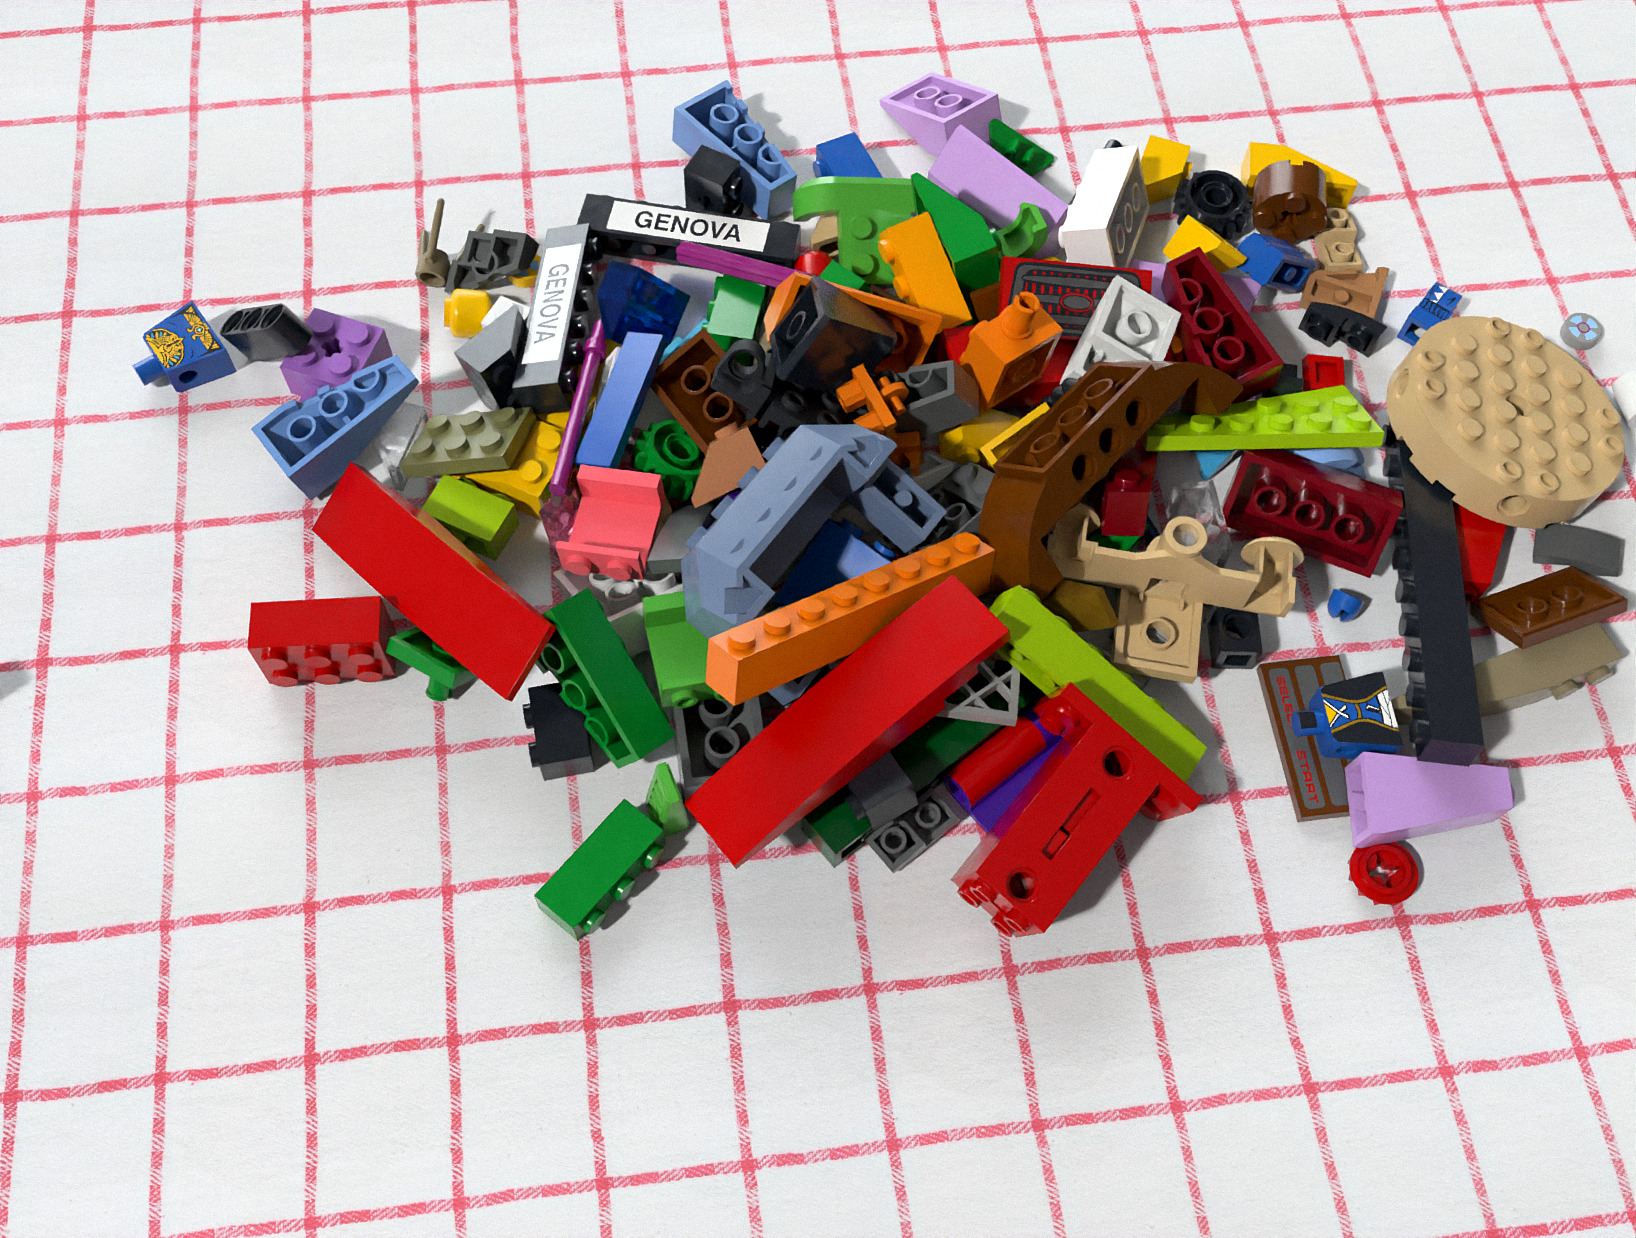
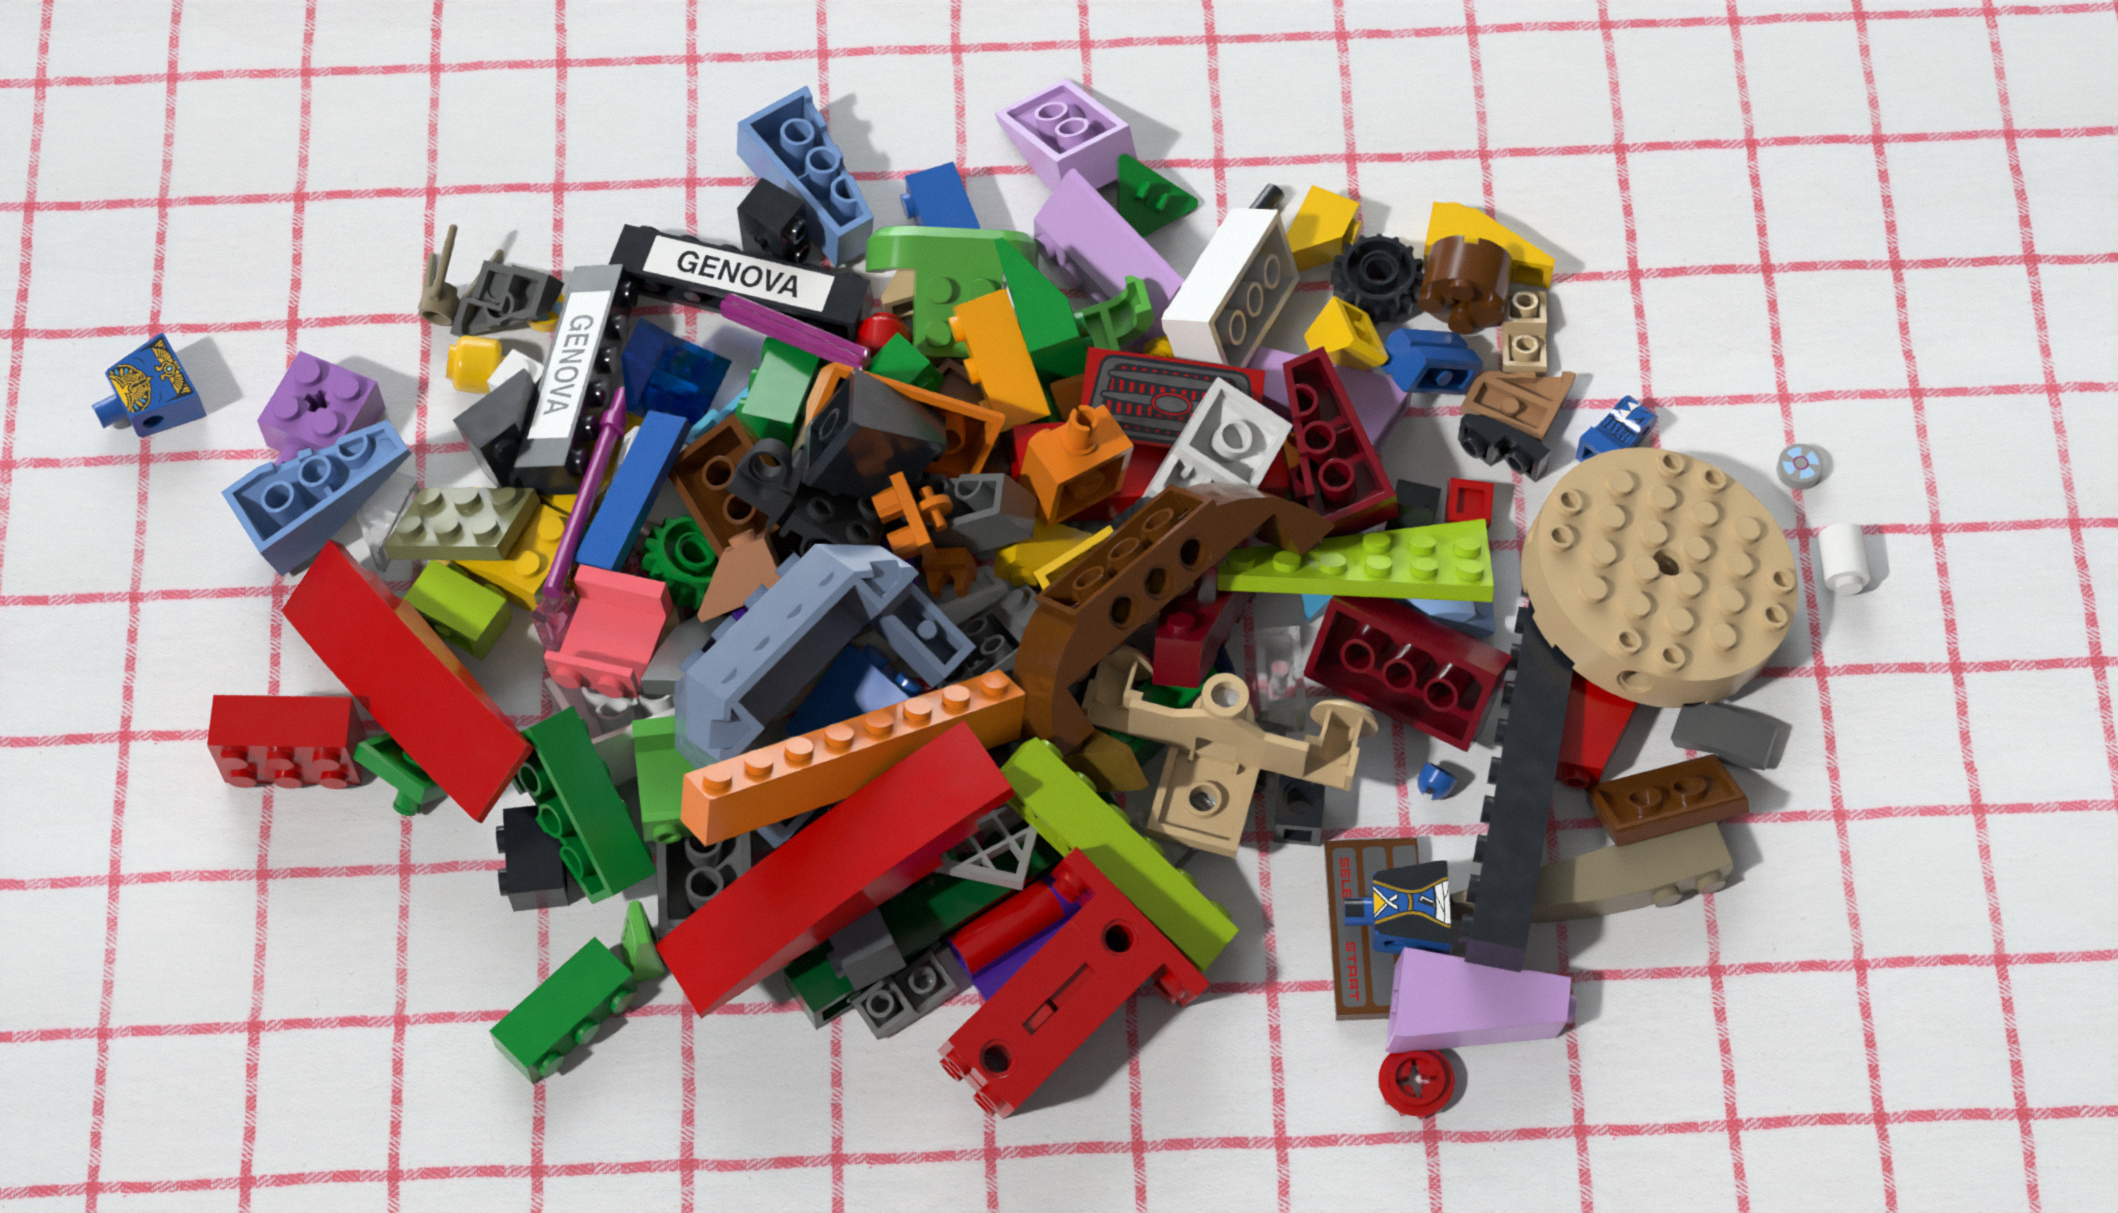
camera: 10 degrees right, 0 degrees up
black beam [220,303,313,360] -> none

